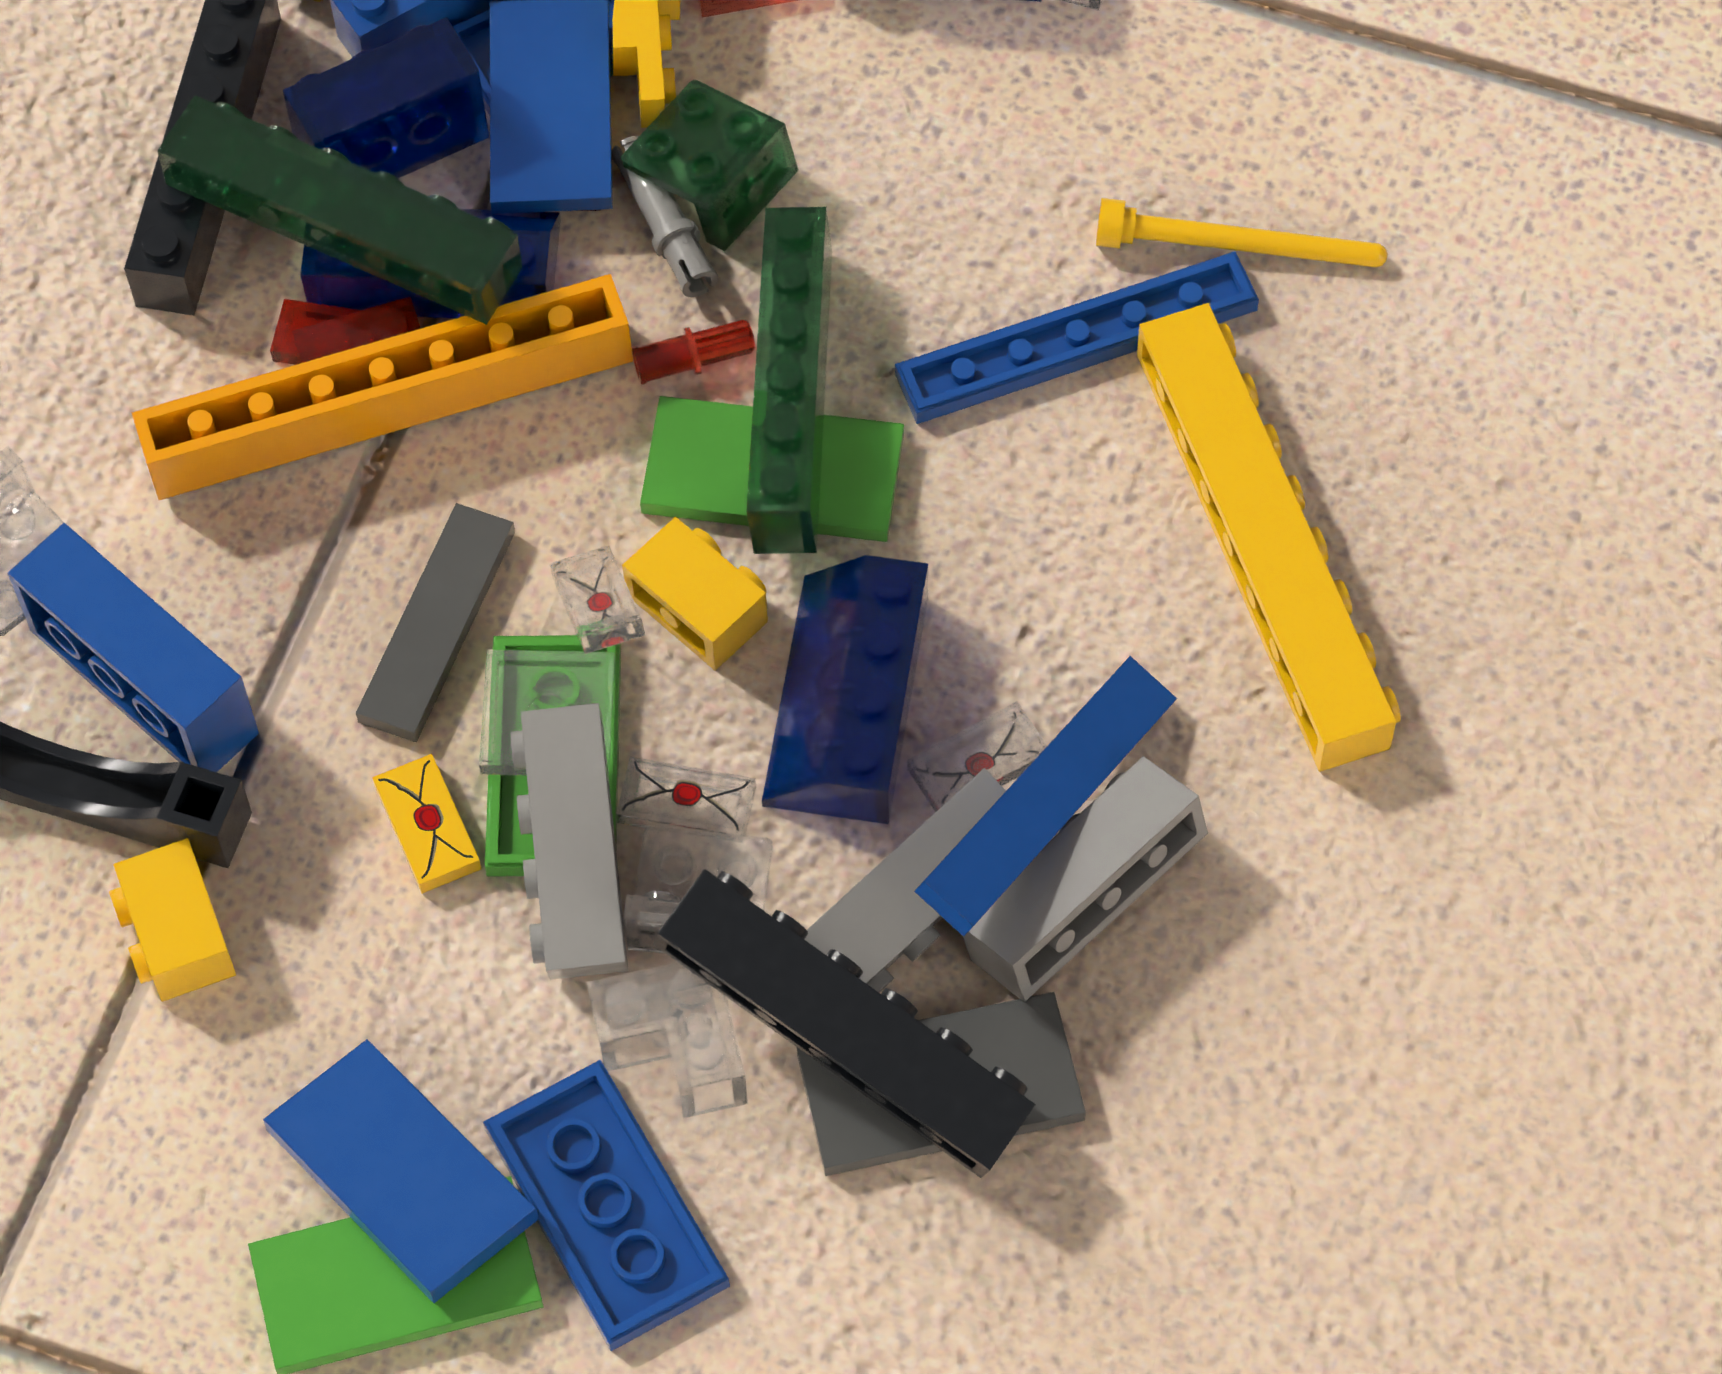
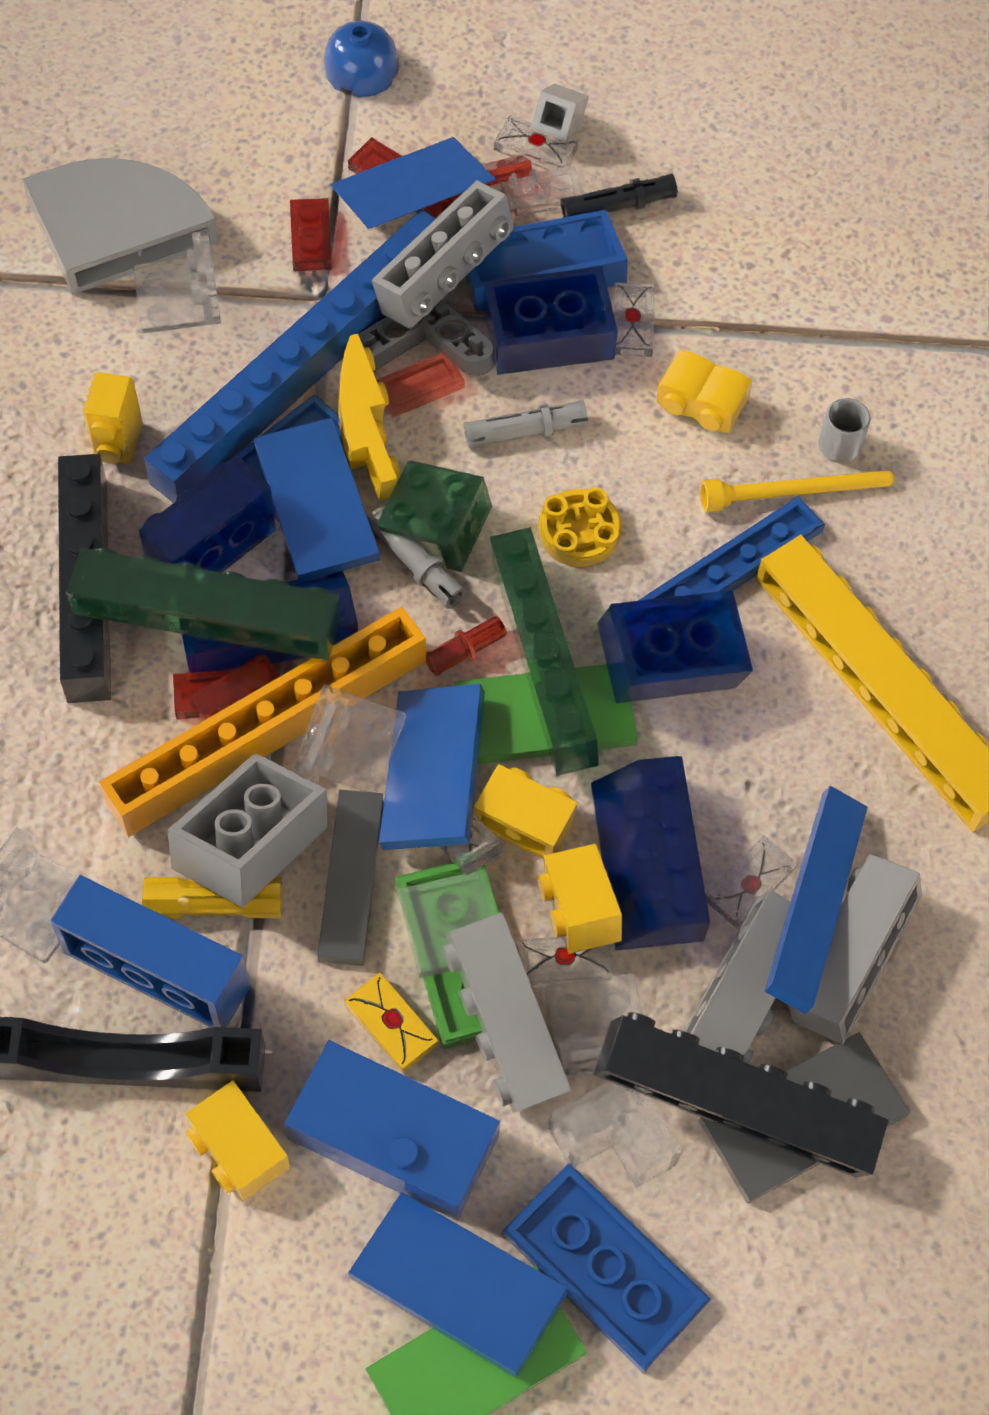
camera: 20 degrees left, 0 degrees up
none -> yellow axle [142,876,283,919]
none -> light grey brick [168,753,328,908]
none -> blue brick [284,1040,500,1221]
none -> clear bracket [293,684,406,793]
none -> blue tile [379,684,485,850]
none -> light grey pin [463,400,588,448]
none -> yellow tile [538,487,622,567]
none -> yellow brick [538,843,622,954]
none -> clear blue brick [597,590,753,703]
none -> yellow brick [656,350,752,433]
none -> light grey piece [818,398,871,463]

